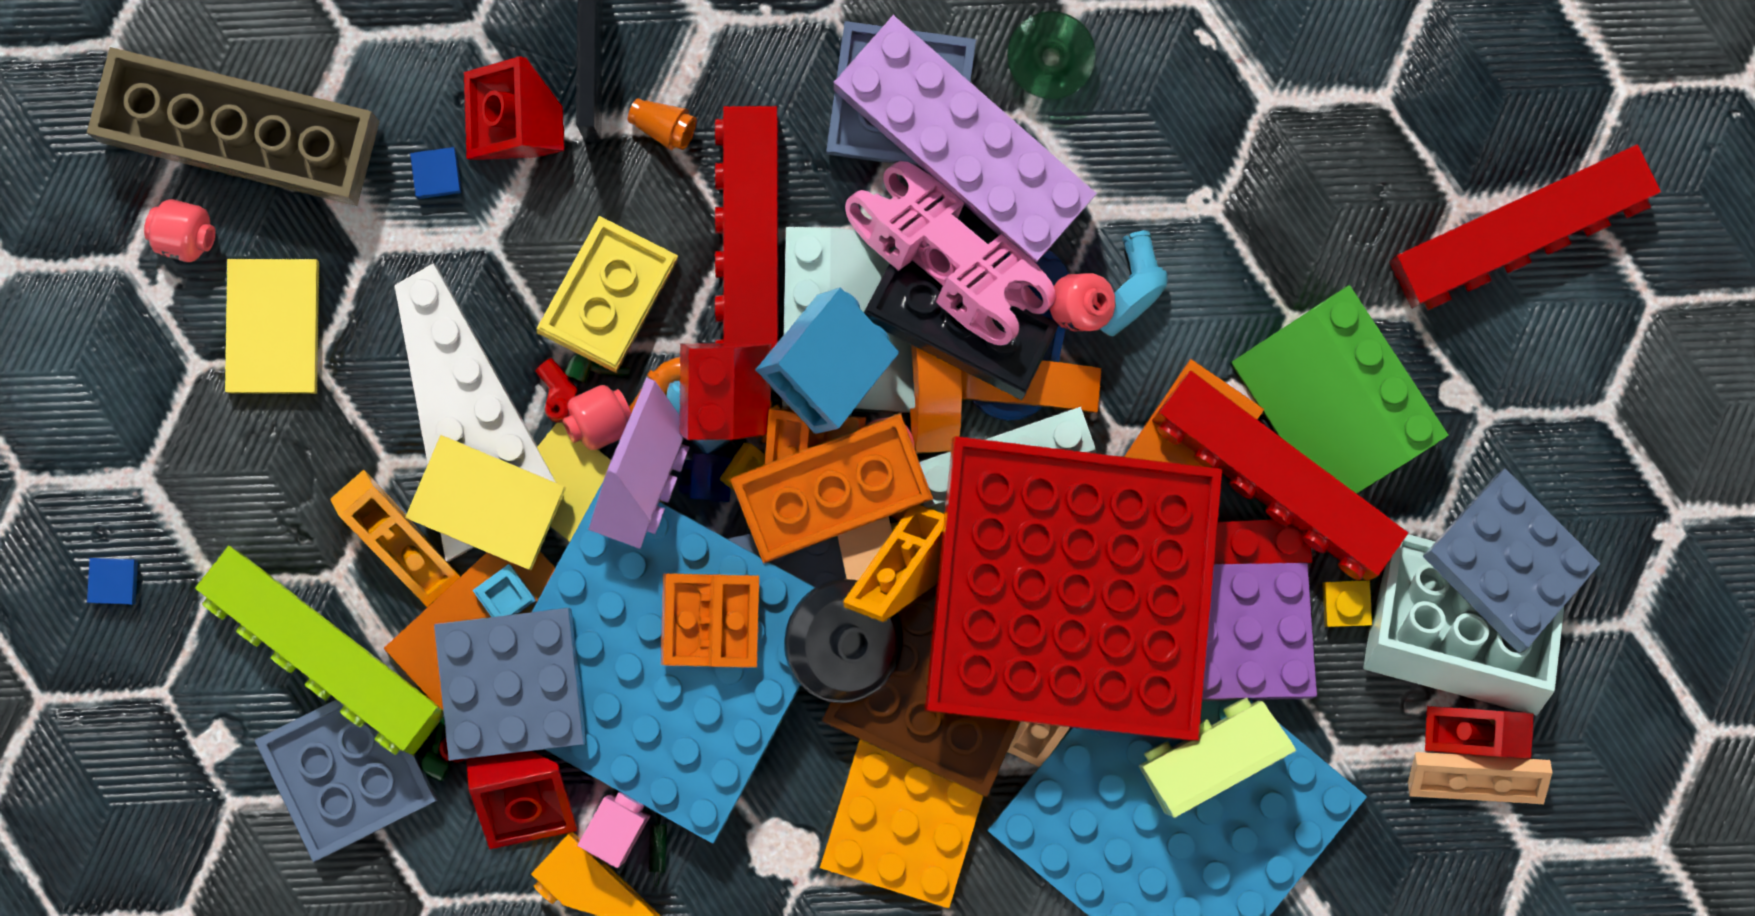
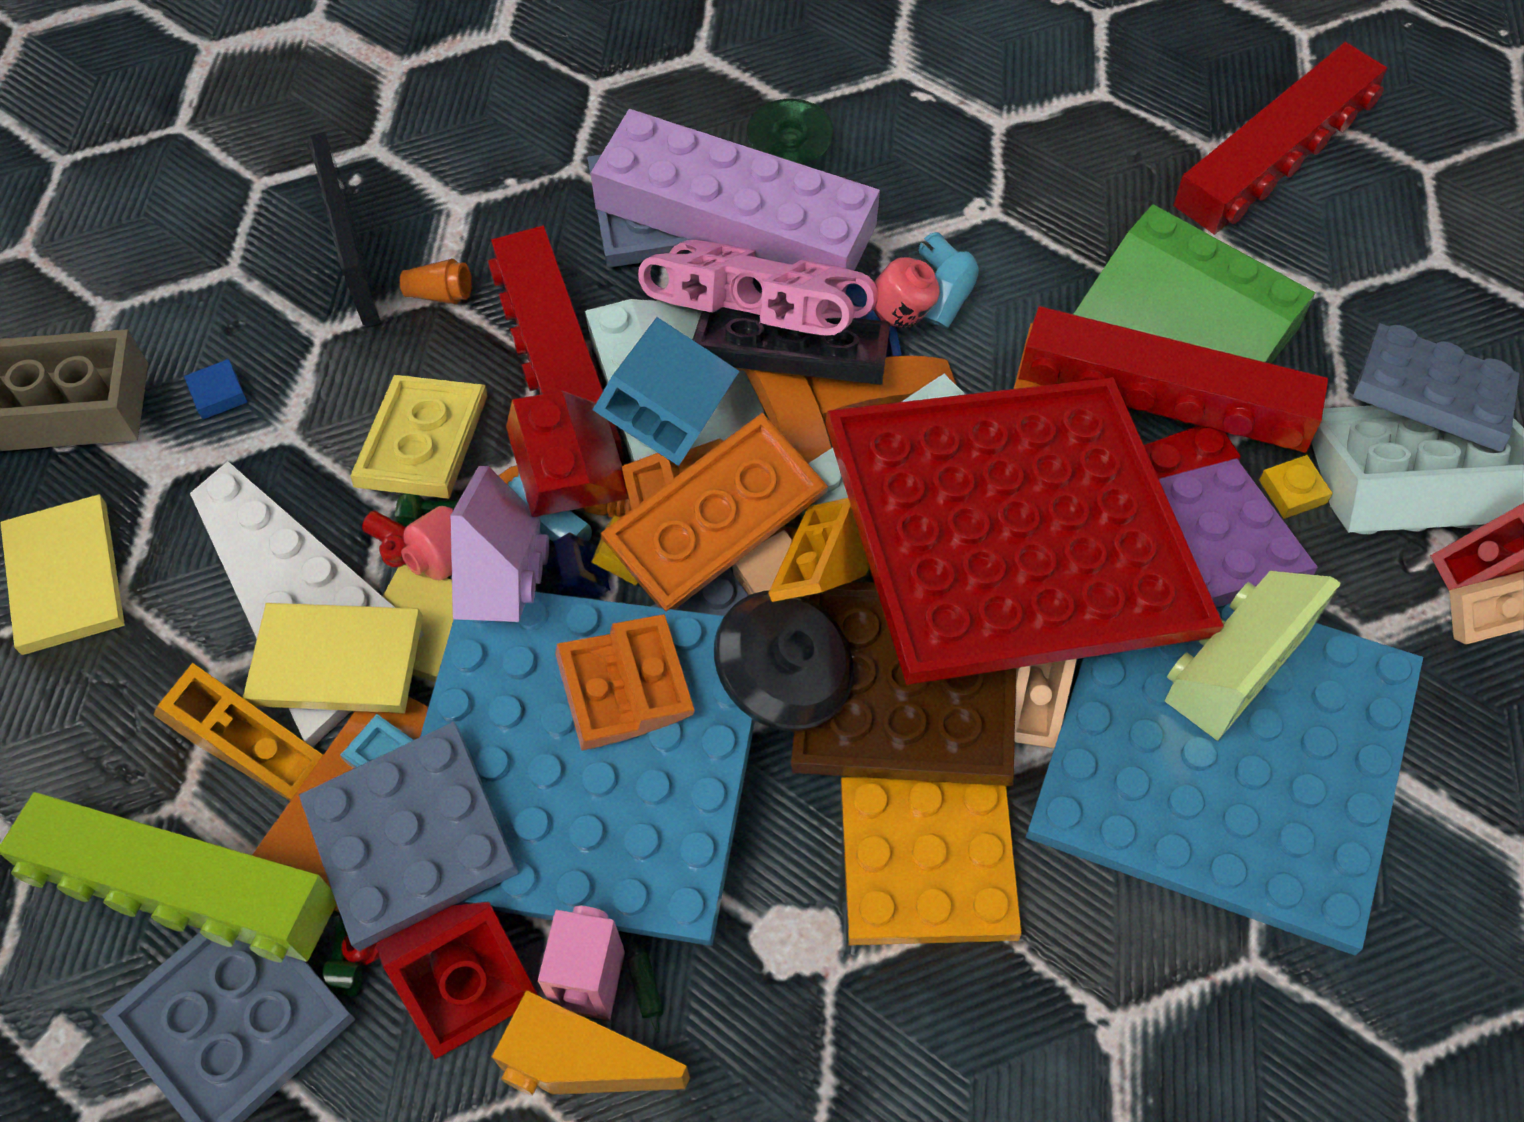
camera: 10 degrees left, 25 degrees down
red slope [464,56,565,160] -> none

